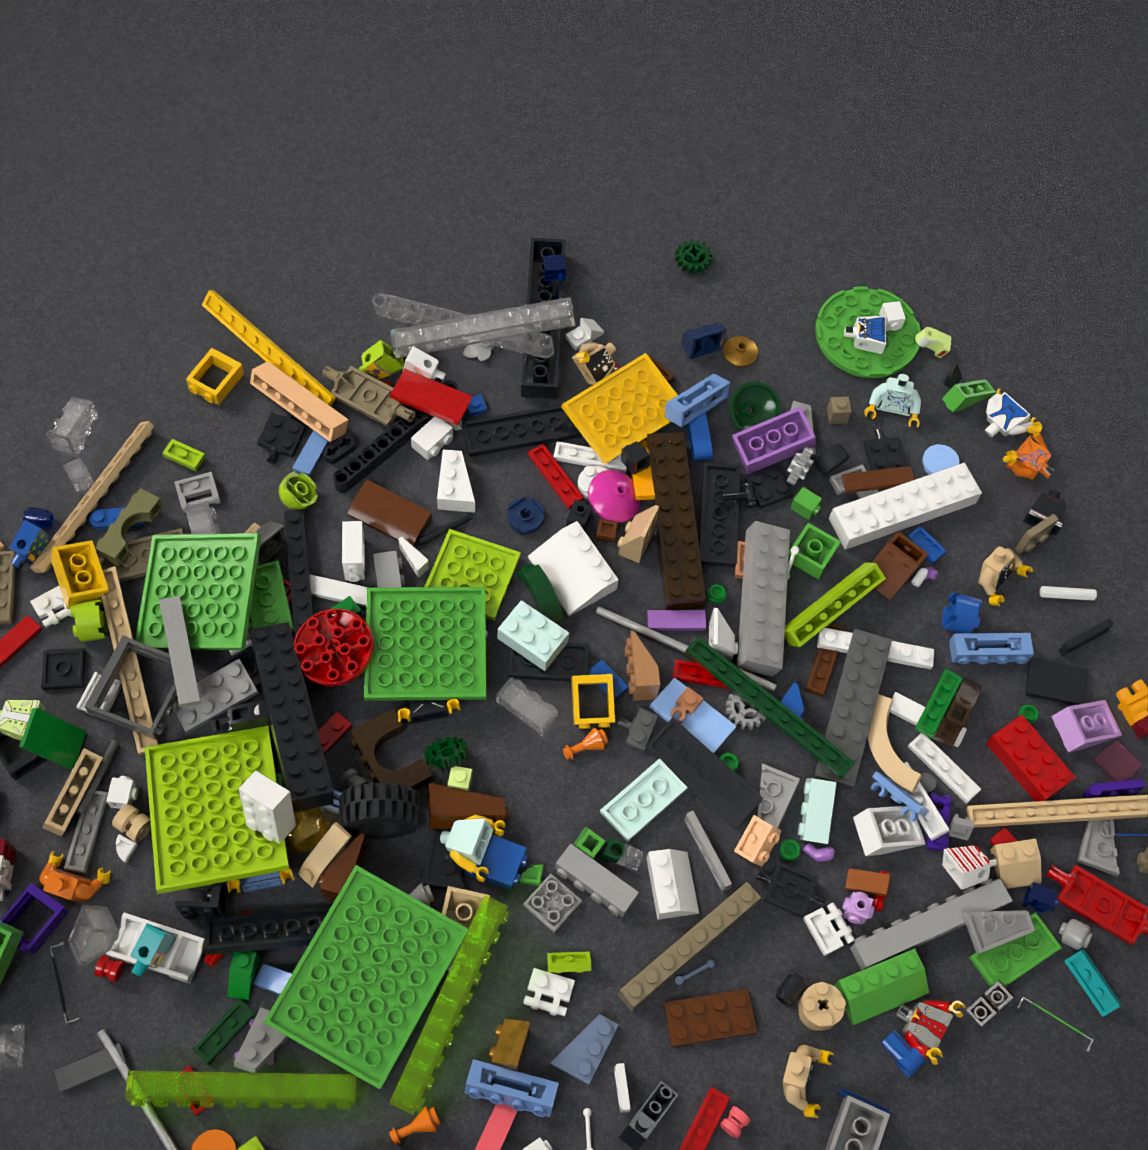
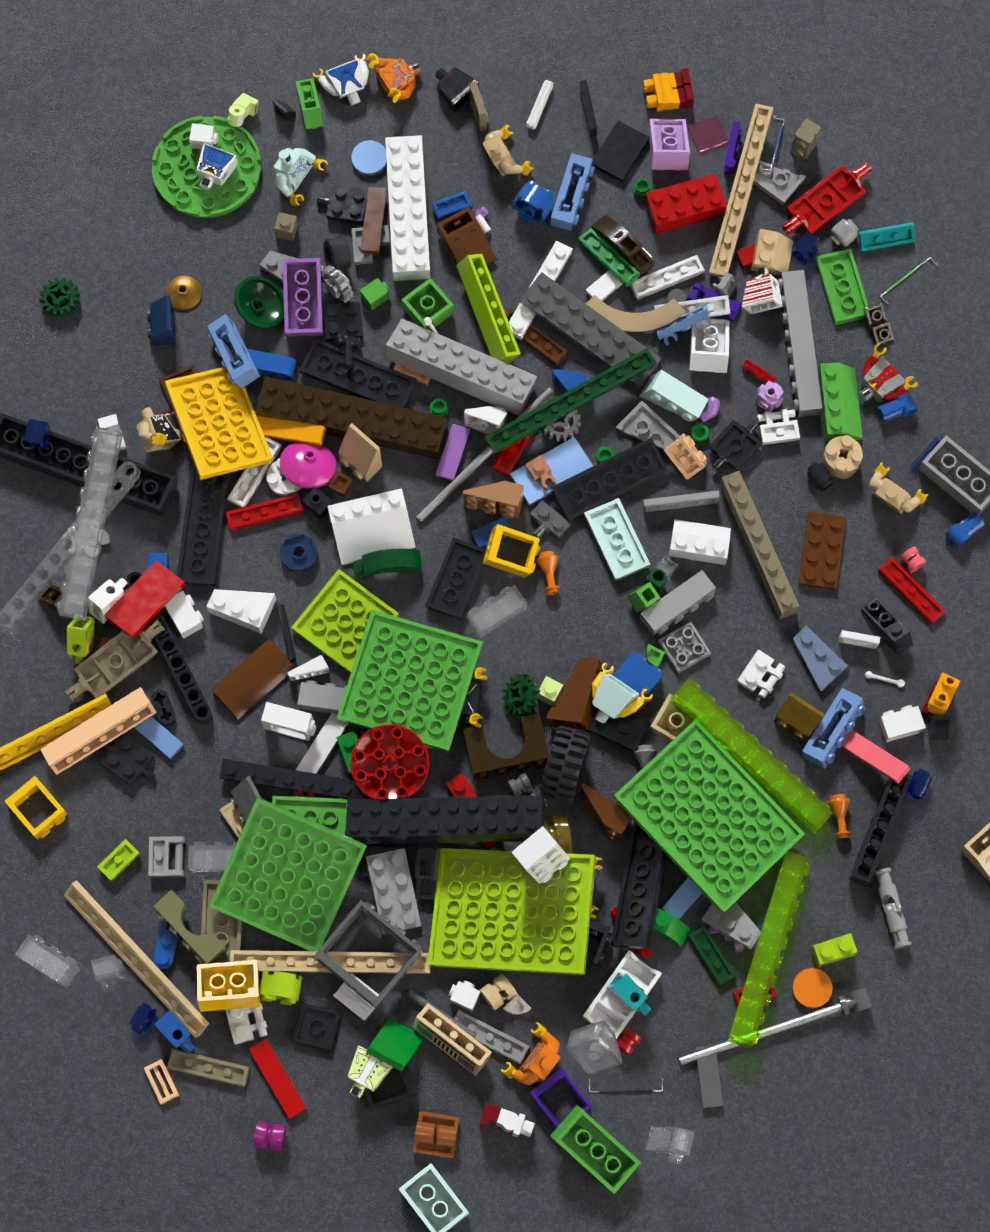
camera: 65 degrees left, 10 degrees up
light grey tile [160,596,200,708] -> none
lime cylinder [279,472,318,510] -> none
tan slope [298,822,351,888] -> none
light aqua brick [497,600,569,671] -> none
lime plate [547,952,591,973] -> none
black brick [621,441,650,475] -> none
sand blue hinge [675,959,715,985] -> none
dark orange tile [845,868,891,897] -> none
light grey wing [962,910,1035,953] -> none

